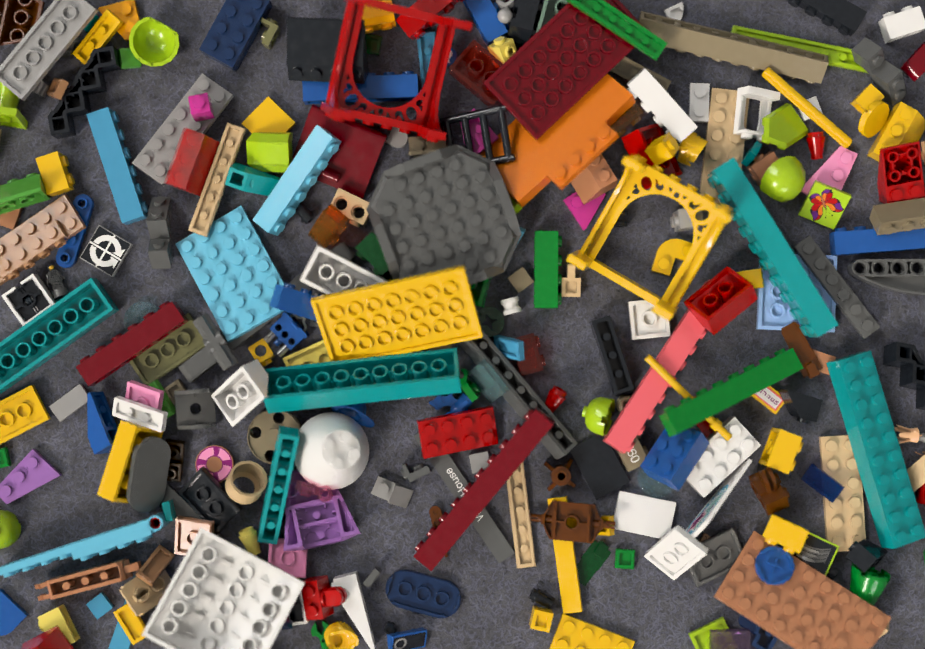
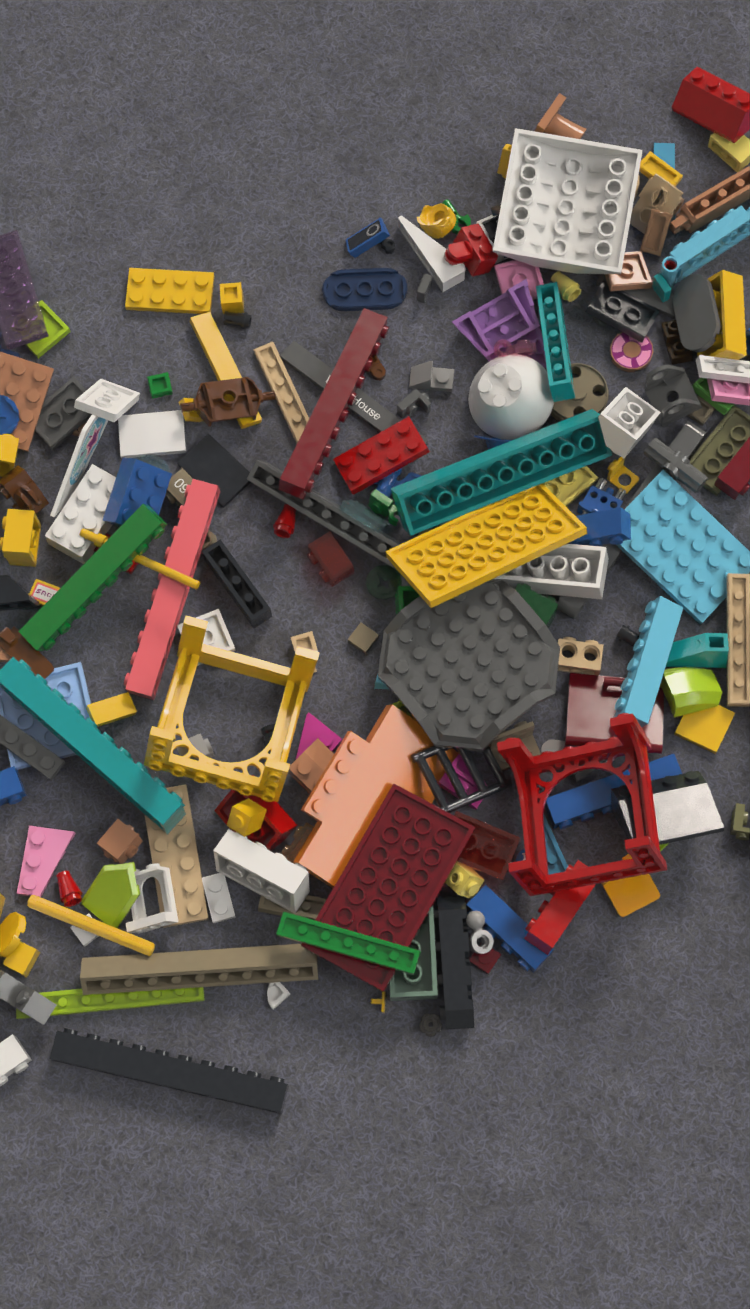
camera: 160 degrees right, 15 degrees down
dark azure tile [86,592,114,620] -> none
tan piece [225,461,268,505] -> none
clear orange brick [308,204,349,248] -> none
dark green tile [366,34,383,56] -> none
light grey tile [469,451,489,474] -> none
dark azure tile [494,335,525,361] -> none
white wheel [500,296,522,316] -> none
green brick [534,231,562,309] -> none
reddish brown brick [544,458,576,491] -> none
dark green piece [577,540,611,586] -> none
lime cylinder [582,397,615,436] -> none
yellow plate [651,239,692,276] -> none
yellow hair [677,132,709,166] -> none
red slope [684,266,758,335] -> none
teal tile [741,141,762,167] -> none
lime cylinder [760,156,806,202] -> none
lime tile [798,180,852,230] -> none

